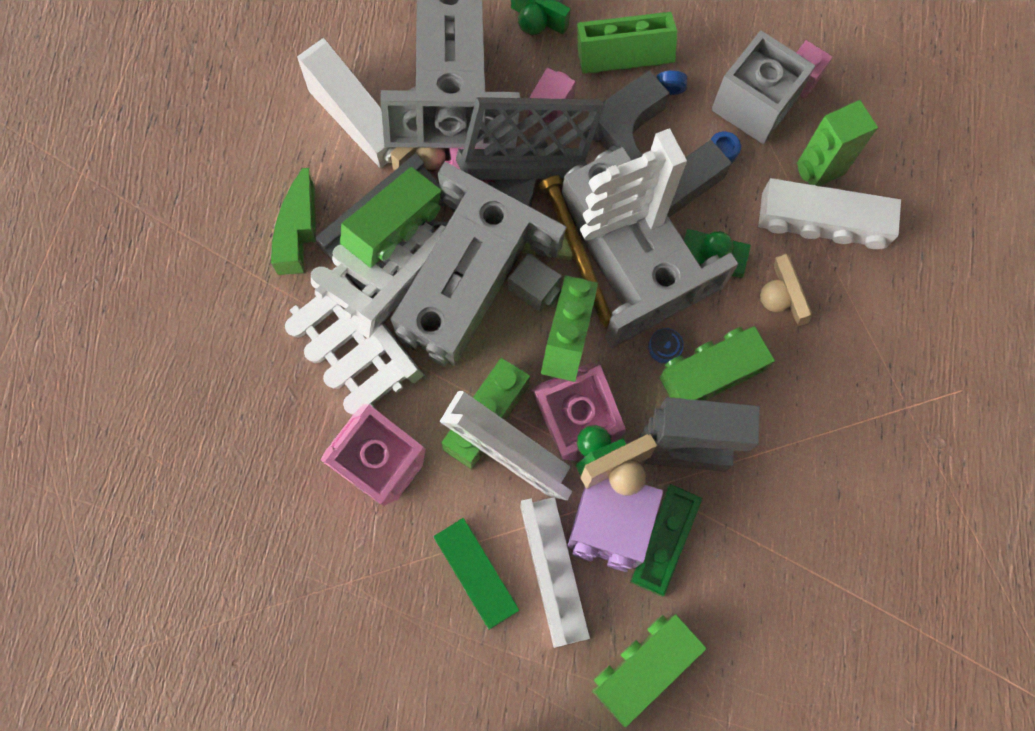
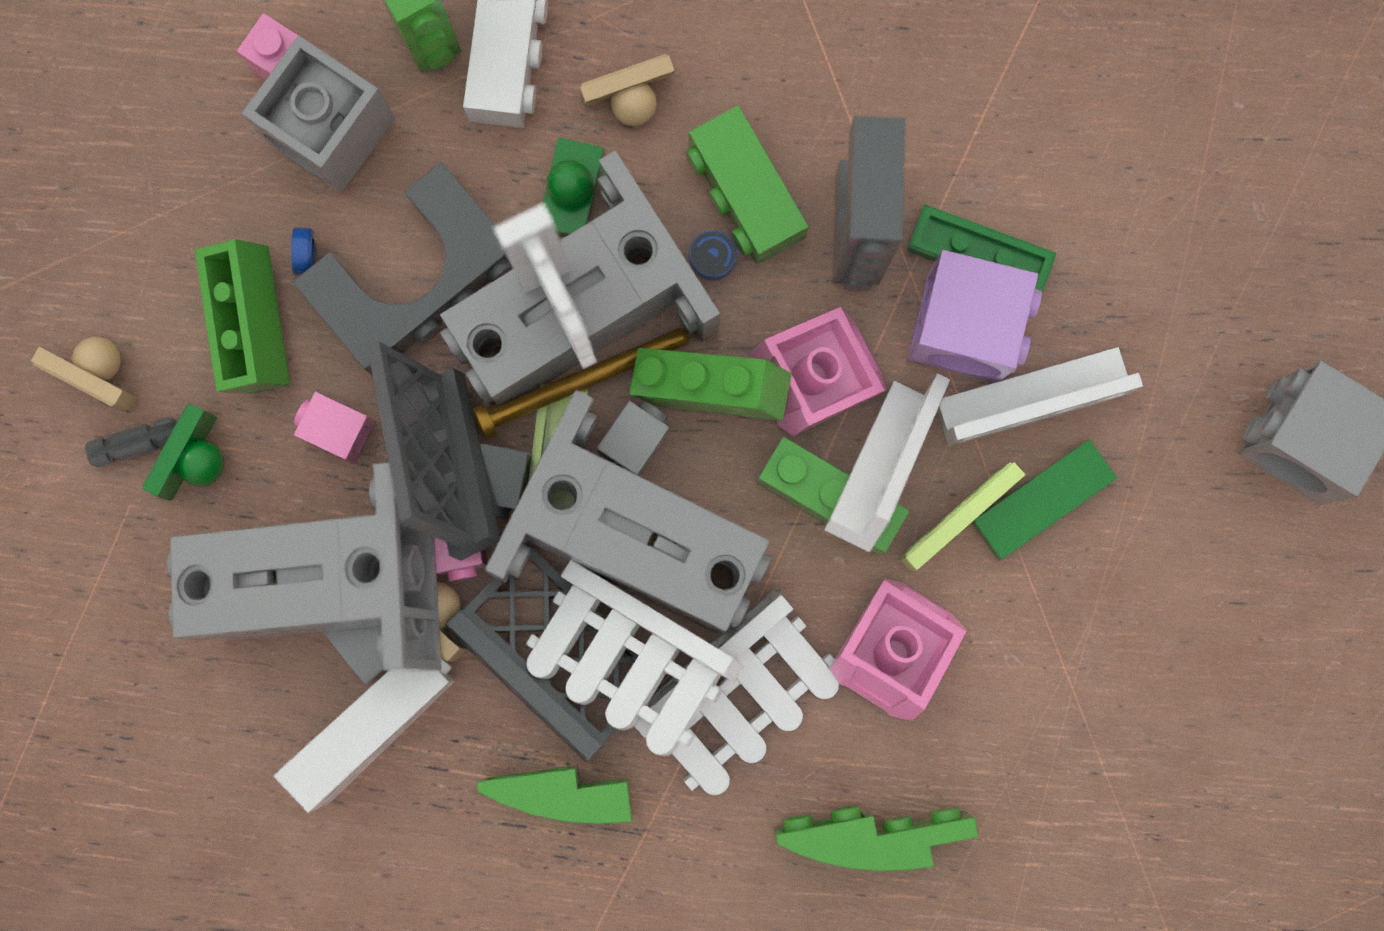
camera: 90 degrees left, 10 degrees up
bright green brick [340,167,442,268] -> none
green tile [575,425,626,476] -> none
tan tile [581,434,657,496] -> none
bright green brick [592,614,707,727] -> none
blue tile [710,131,741,163] -> none
none -> bright green slope [774,805,979,871]
none -> yellowish green tile [900,462,1025,572]

